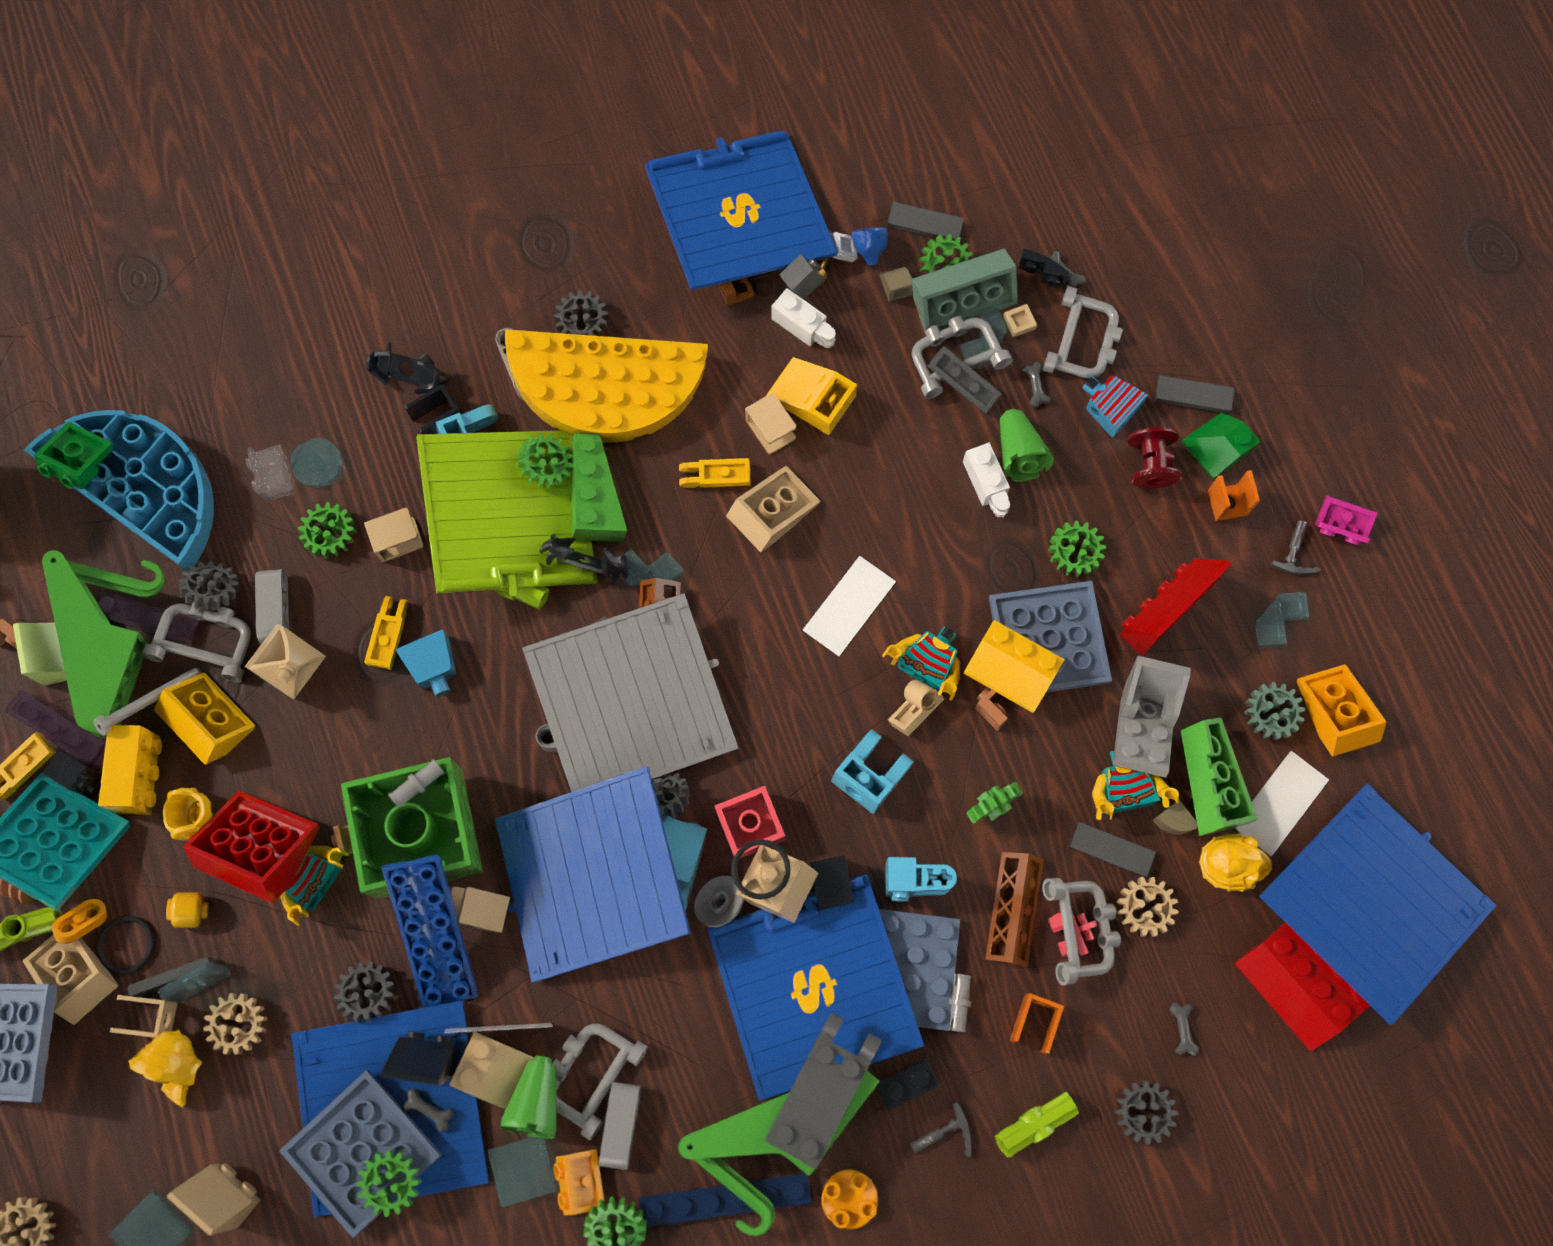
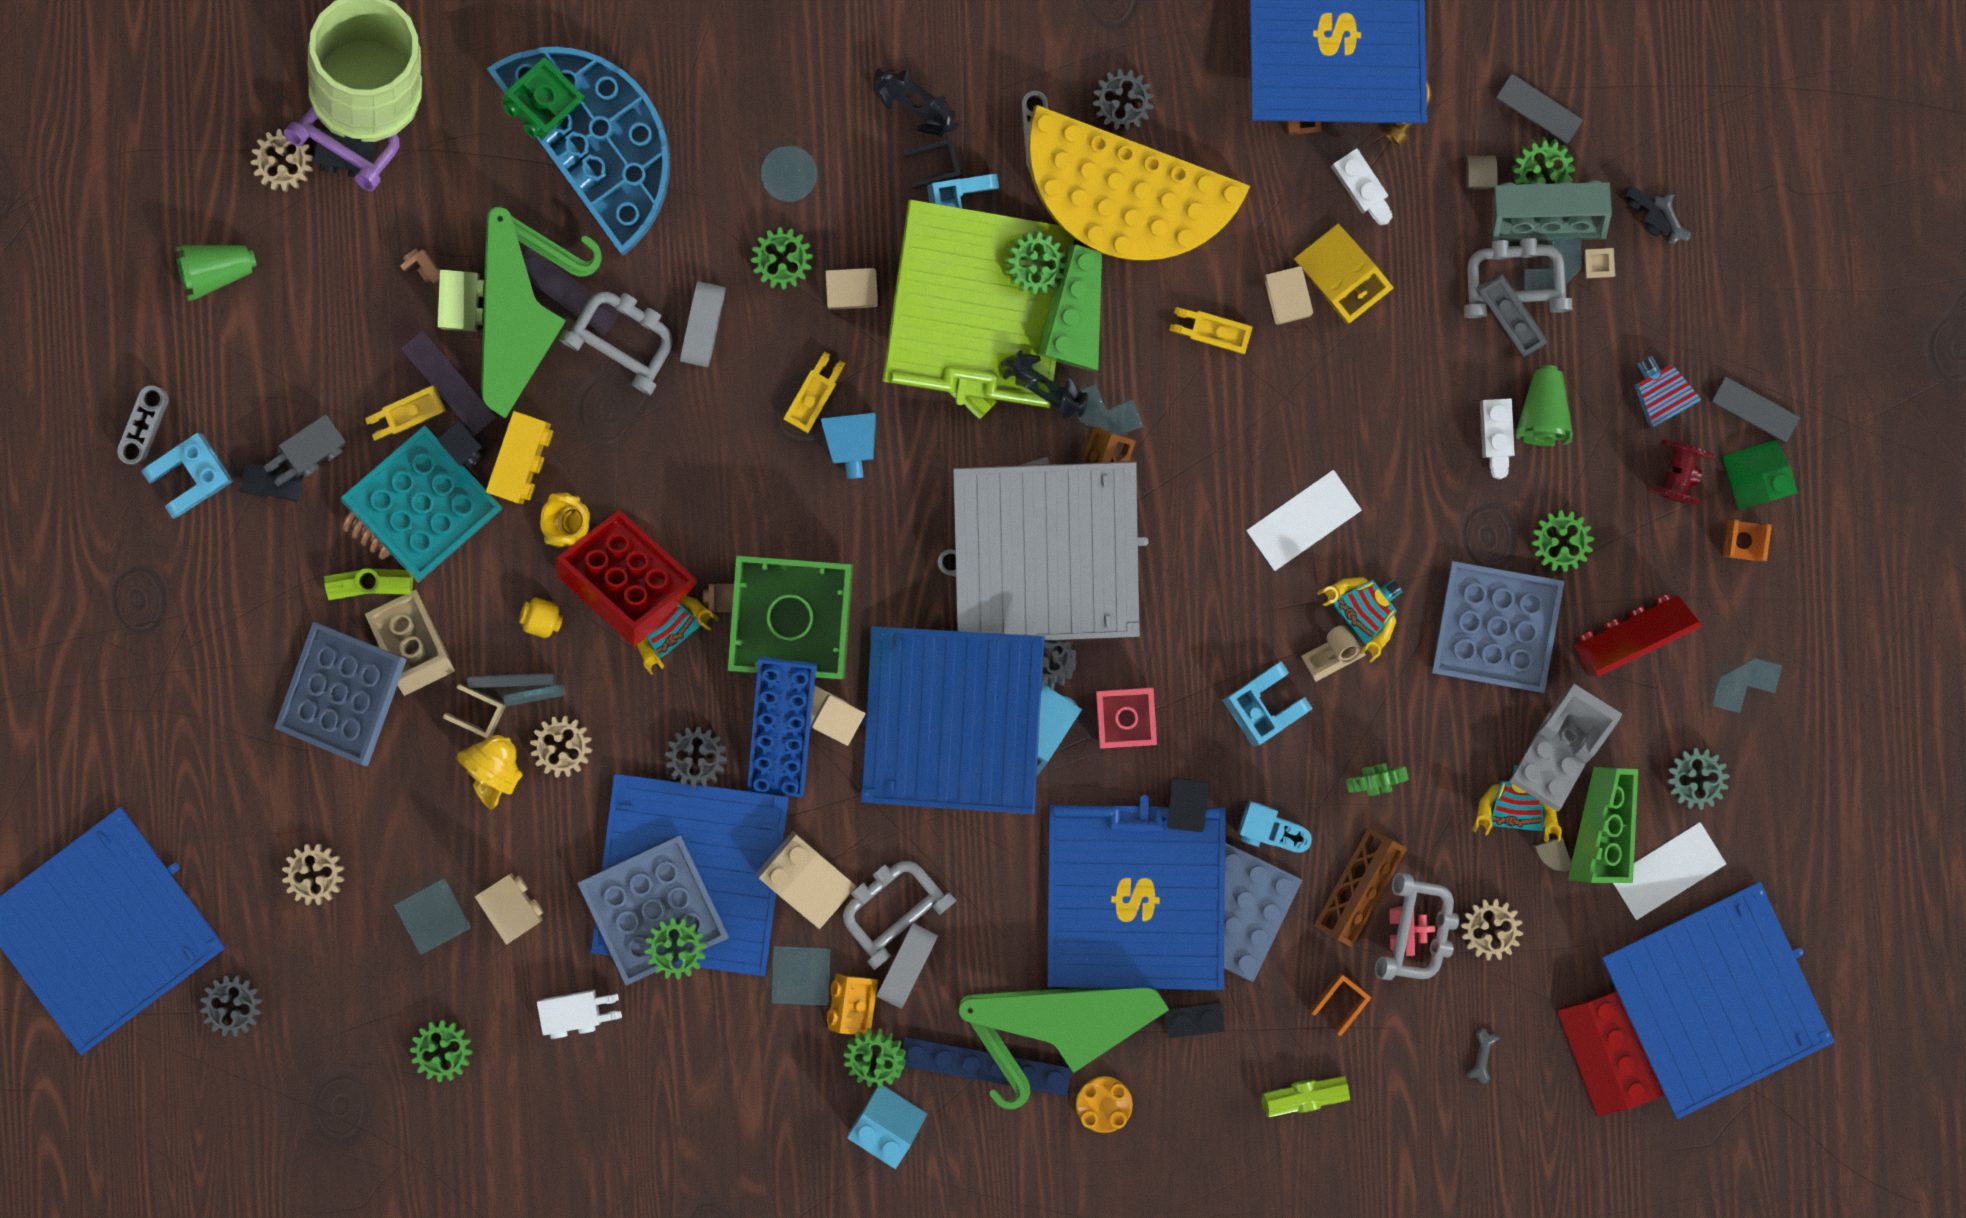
camera: 15 degrees right, 15 degrees up
light orange plate [52,899,107,944] -> none
light grey bar [93,668,201,735] -> none
black tyre [97,916,155,974] -> none
yellow slope [154,672,255,765] -> none
dark grey gear [179,561,238,611] -> none
clear bracket [245,444,296,502] -> none
tan piece [245,624,326,699] -> none
black slope [381,1030,460,1085] -> none
light grey pin [388,759,444,808] -> none
dark grey piece [403,1088,454,1132] -> none
white sticker [445,1023,553,1033] -> none
bright green cone [499,1056,556,1139] -> none
light grey dish [694,876,744,927] -> none
tan slope [726,466,821,552] -> none
black tyre [731,839,791,900] -> none
tan piece [736,845,818,923] -> none
dark grey hinge [764,1012,882,1170] -> none
dark grey brick [780,254,825,300] -> none
white tile [831,232,858,262] -> none
blue helmet [851,227,889,265] -> none
flat silver piece [910,1101,971,1157] -> none
light grey pin [949,974,972,1032] -> none
yellow slope [964,620,1065,713] -> none
nougat bracket [975,688,1008,731] -> none
dark grey piece [1022,361,1051,408] -> none
light grey bar [1042,286,1123,378] -> none
dark grey tile [1069,822,1156,878] -> none
dark grey gear [1114,1081,1178,1145] -> none
yellow head [1199,833,1272,892] -> none
flat silver piece [1269,521,1321,575] -> none
light orange slope [1297,664,1386,757] -> none
dark pink bracket [1315,495,1378,546] -> none

